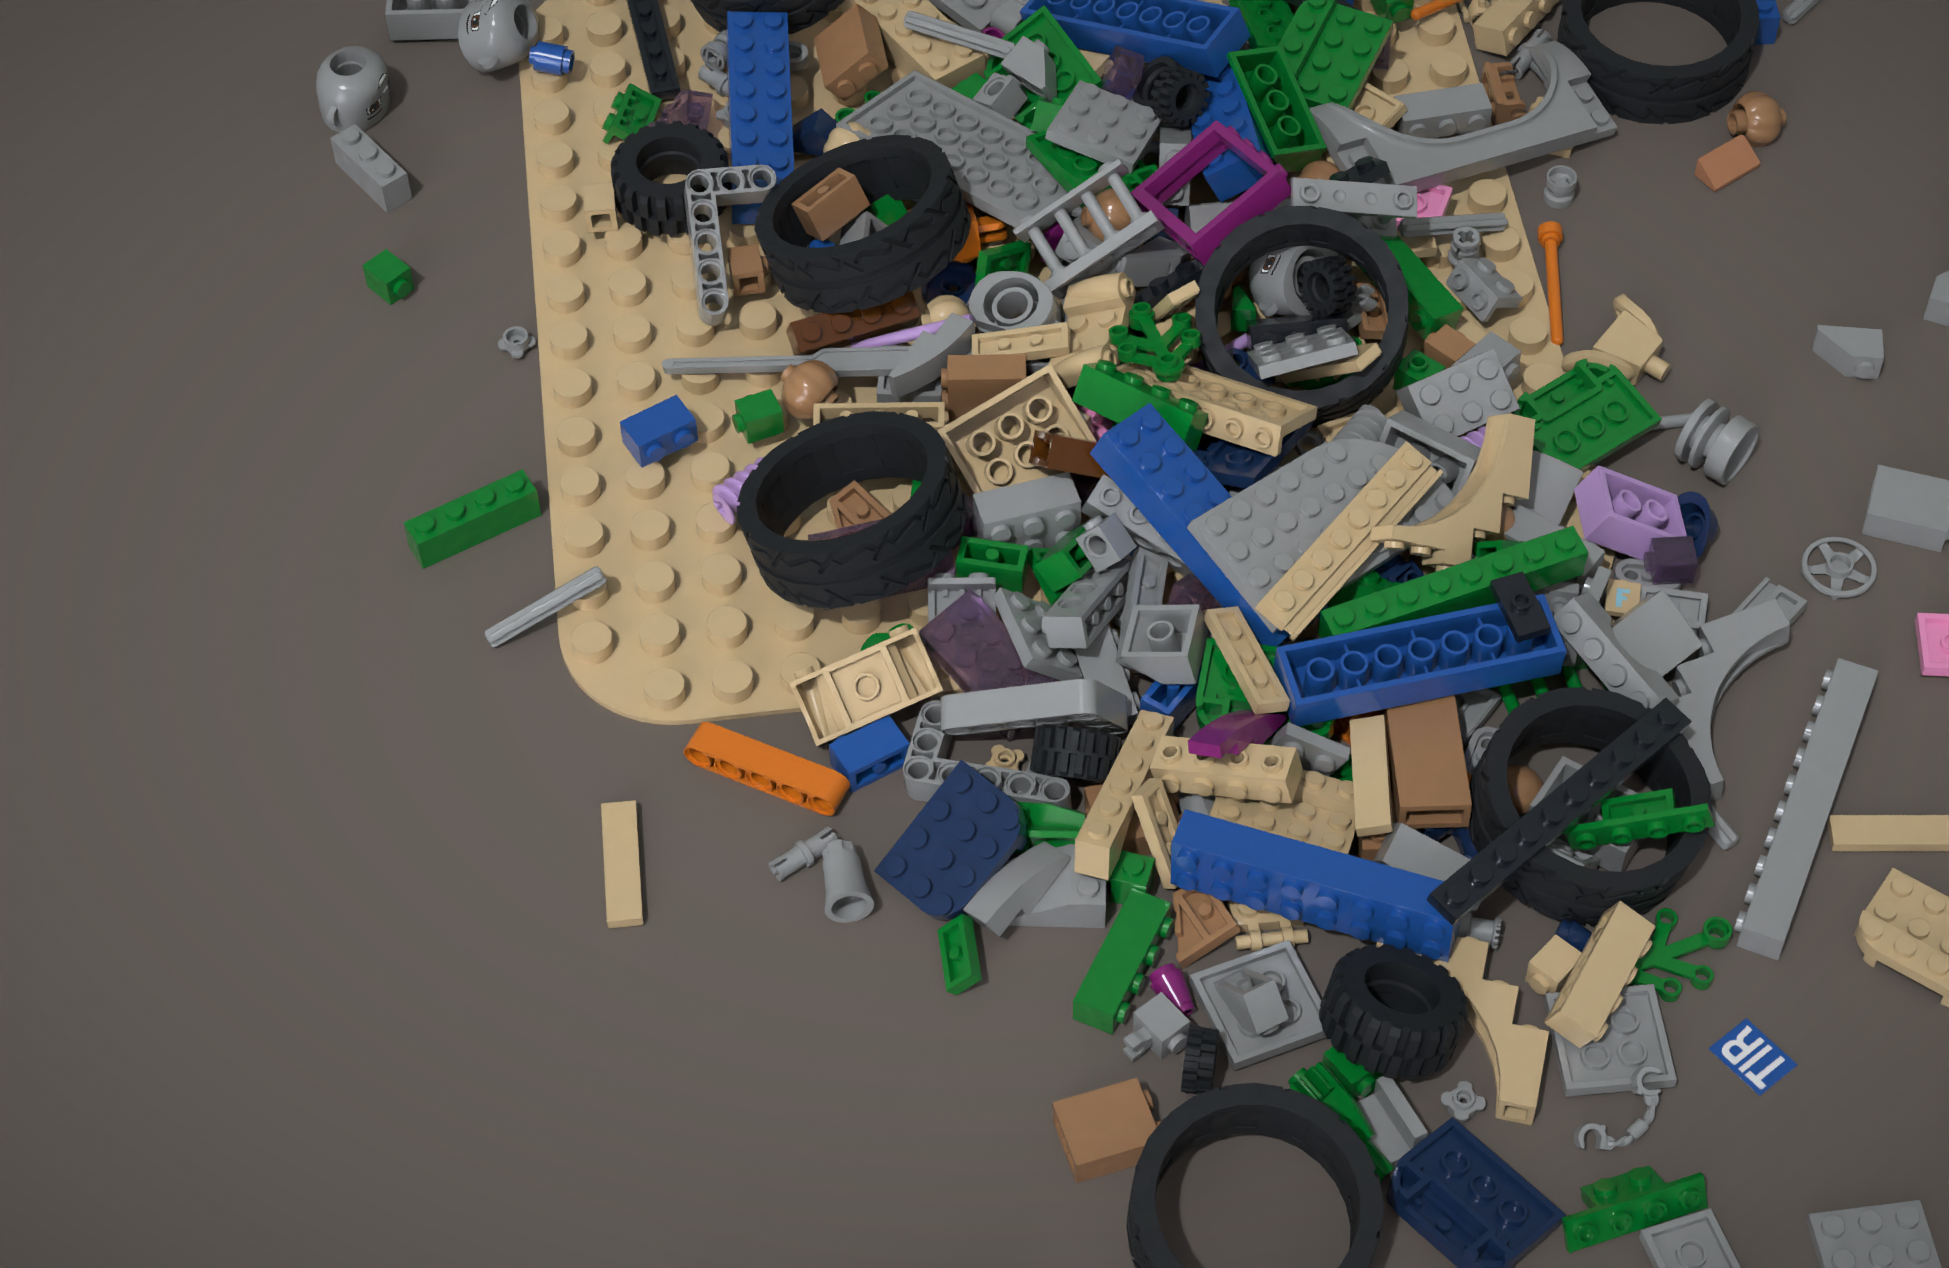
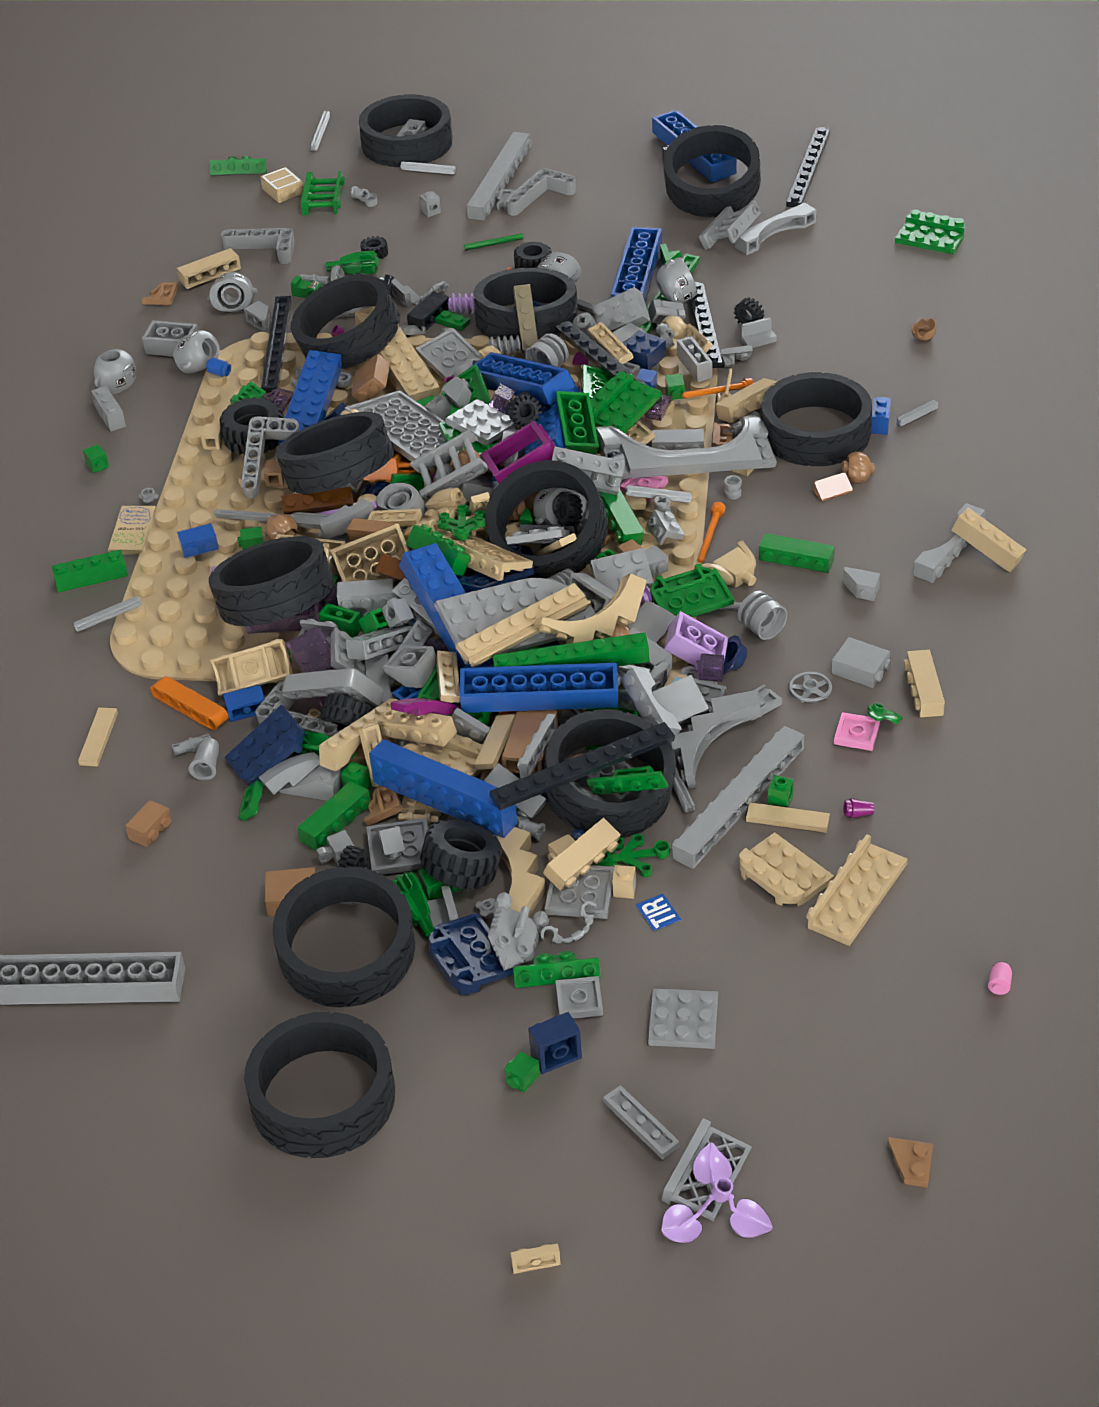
camera: 15 degrees right, 10 degrees down
medium nougat brick [791,167,870,241] -> none
light grey axle [904,11,1015,59] -> none
magenta cone [1149,963,1196,1017] -> none
black plate [1489,572,1551,643] -> none
none -> tan tile [108,506,156,555]
none -> medium nougat piece [125,800,172,847]
none -> light grey shield [488,892,549,971]
none -> light grey plate [517,713,556,778]
none -> tan brick [612,865,636,899]
none -> green brick [759,533,835,573]
none -> green brick [768,775,794,808]

